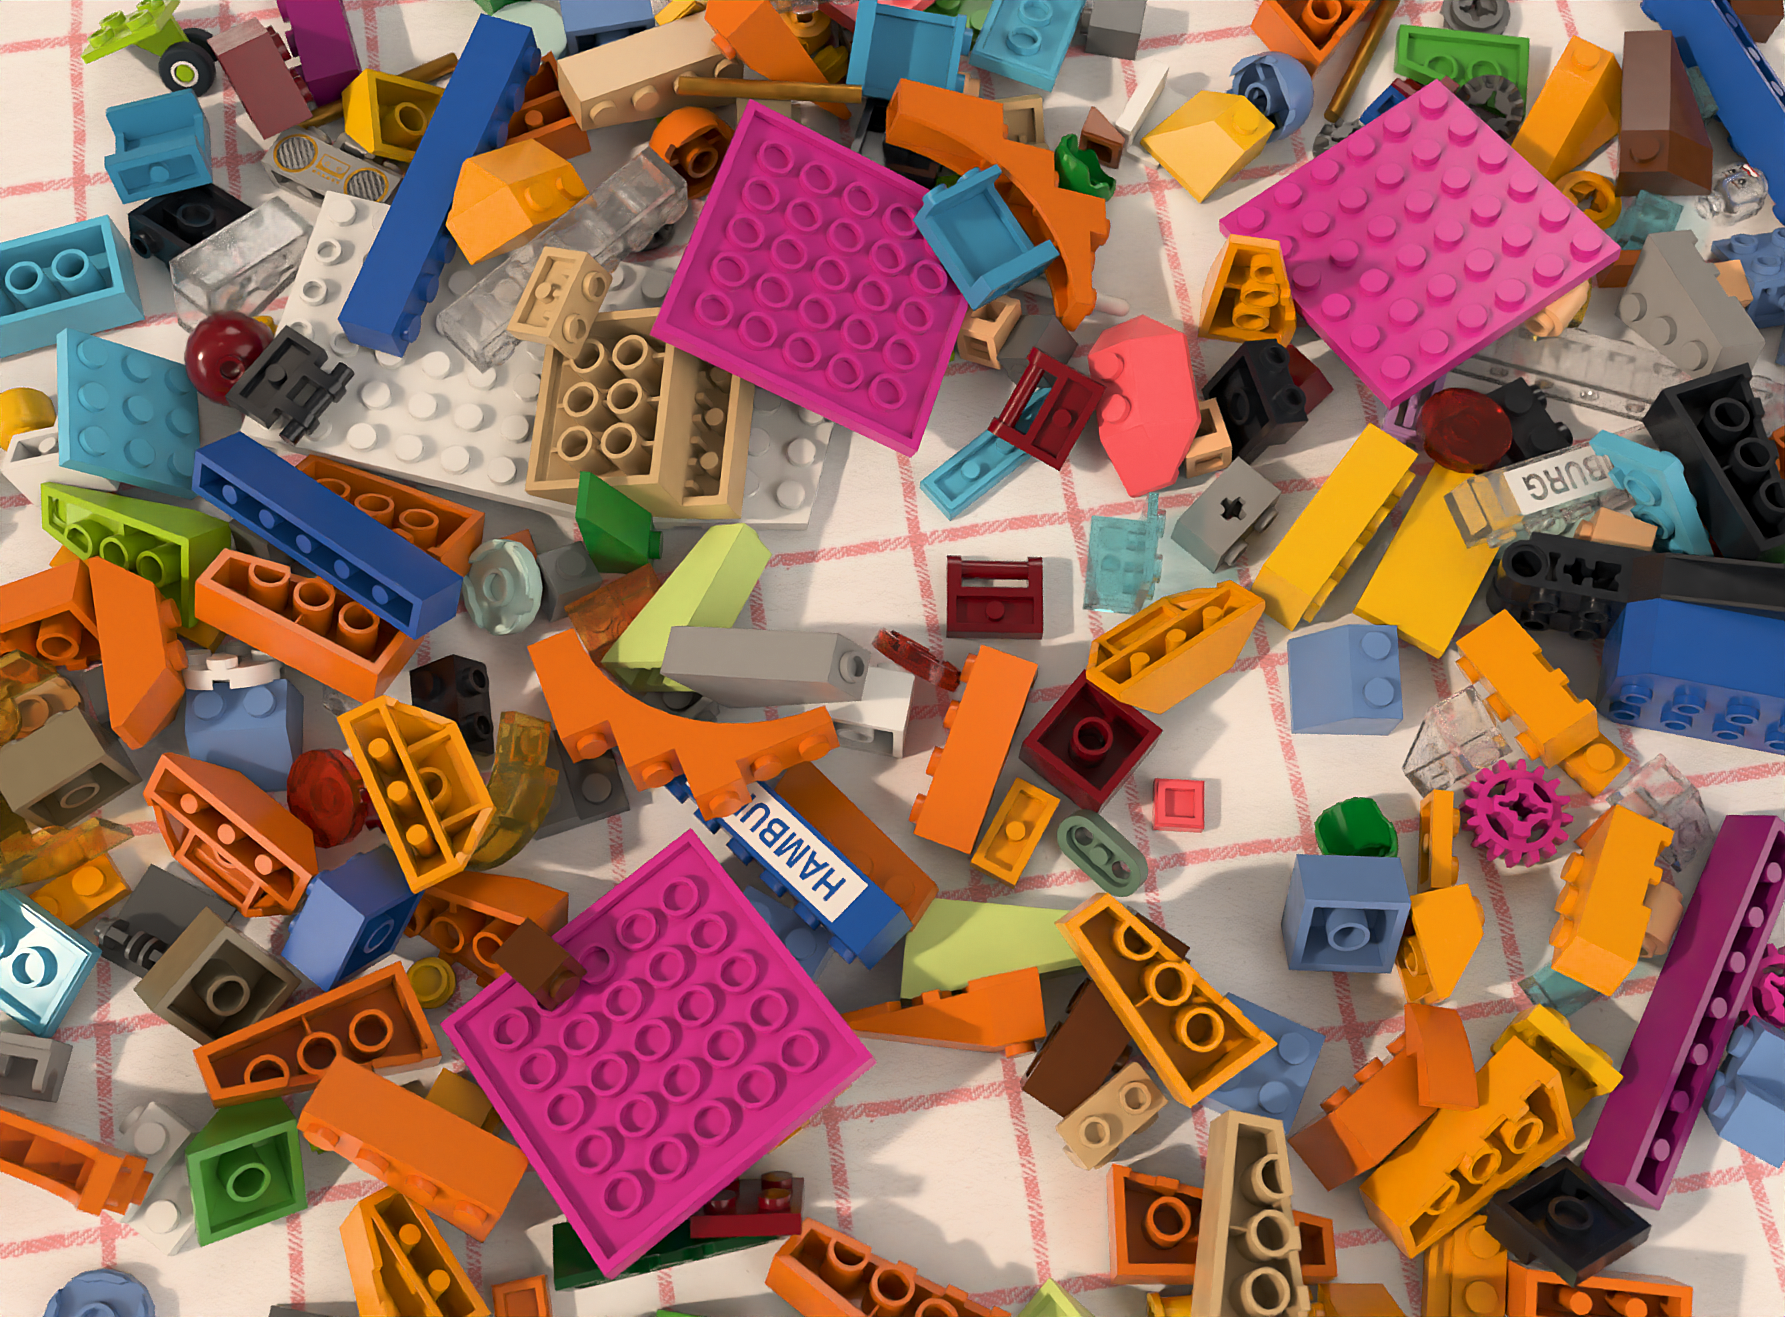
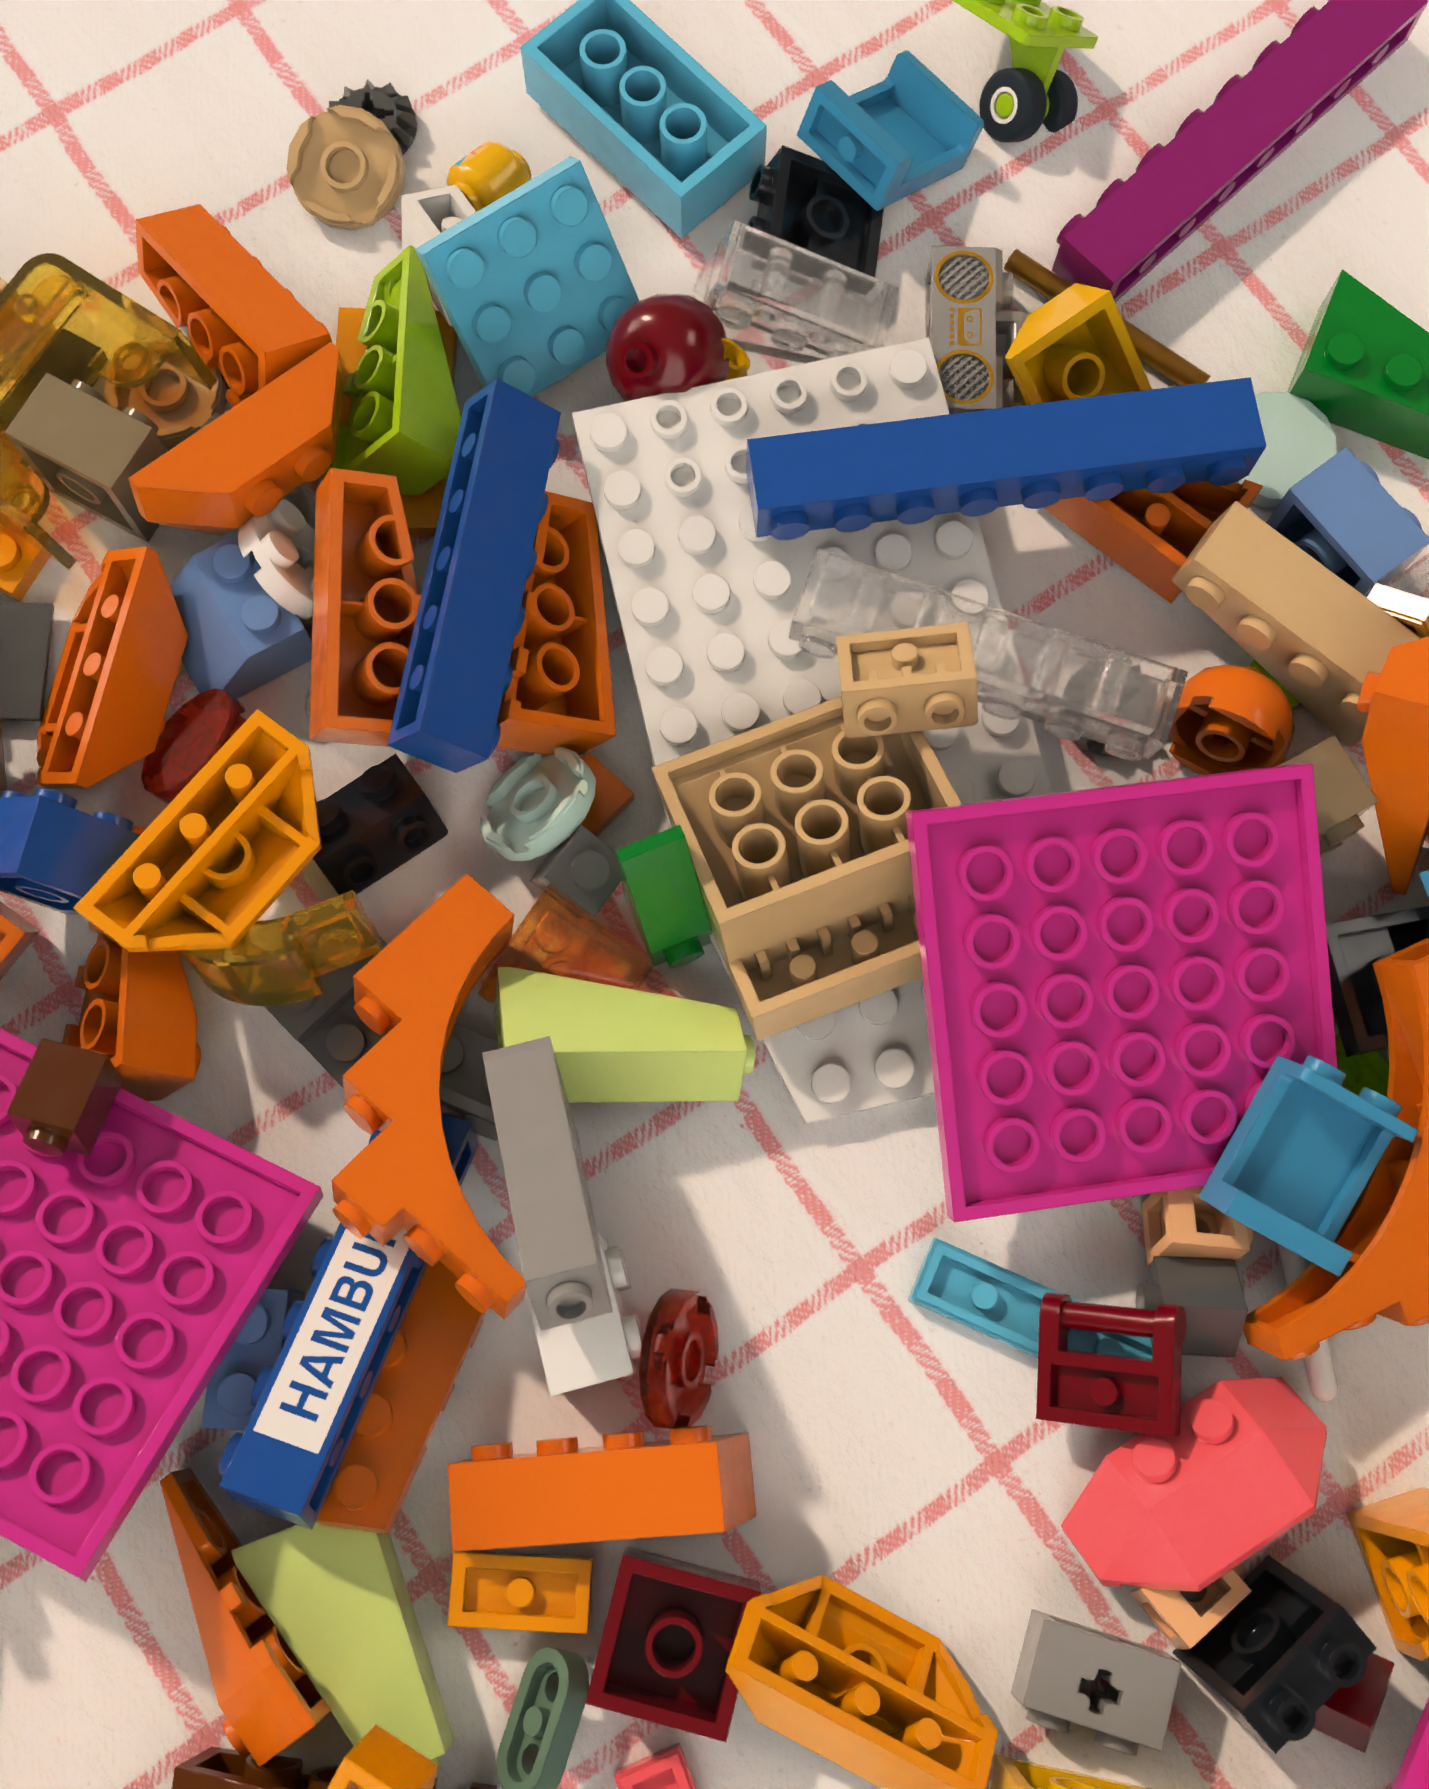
camera: 65 degrees right, 5 degrees up
dark red brick [207,17,314,140] -> none
black plate [225,325,355,447] -> none
yellow plate [406,957,457,1009] -> none
light orange wedge [445,138,601,266] -> none
pearl gold bar [678,76,862,104] -> none
dark red plate [946,555,1043,640] -> none
clear light blue bracket [1083,492,1166,615] -> none

